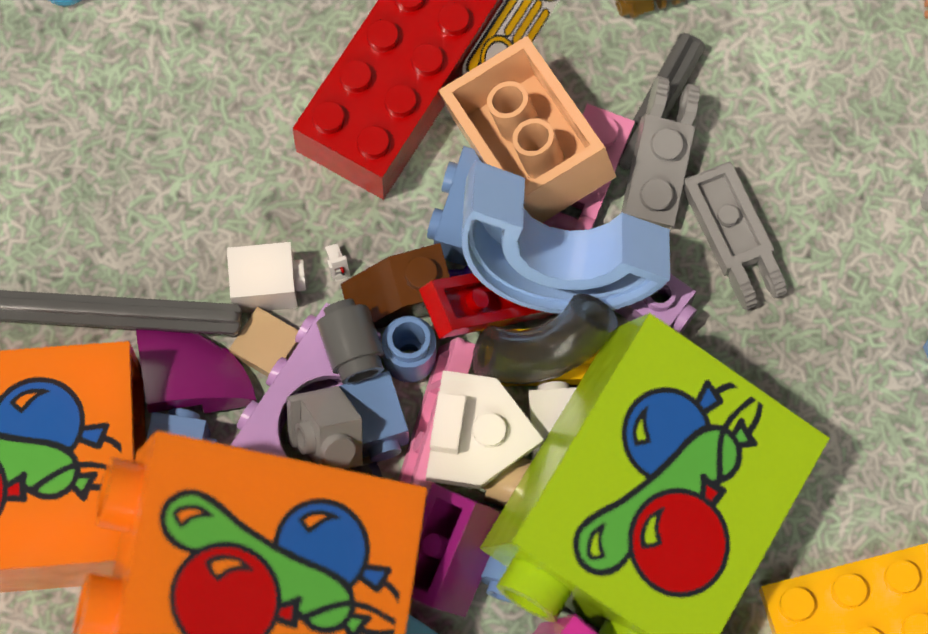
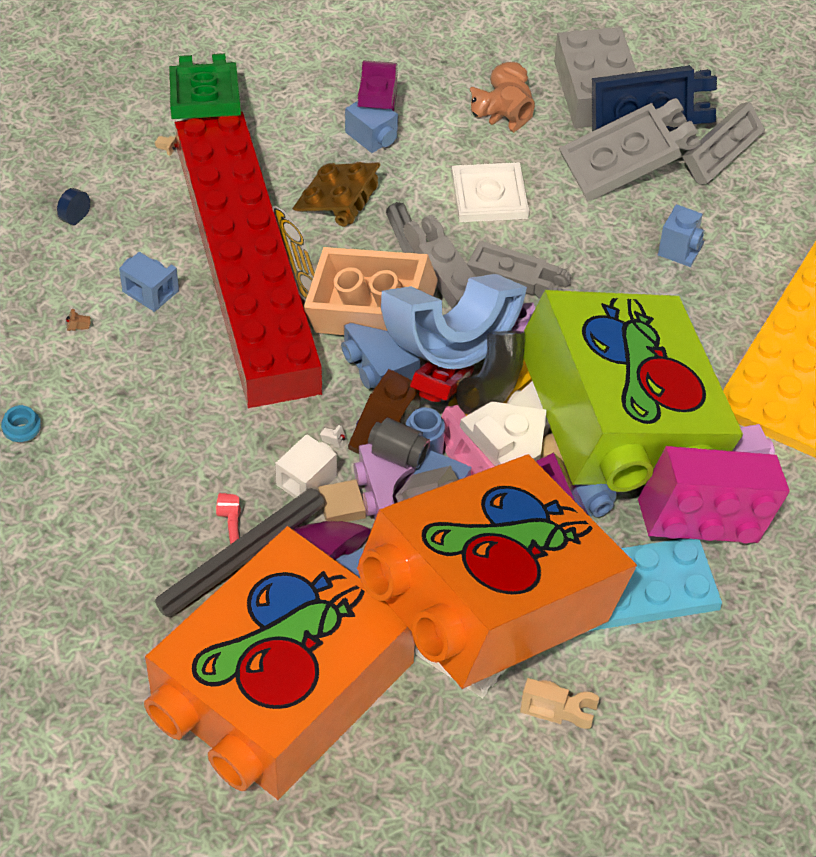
camera: 45 degrees left, 20 degrees down
none -> coral hand [216,493,241,544]
none -> white tile [451,162,529,222]

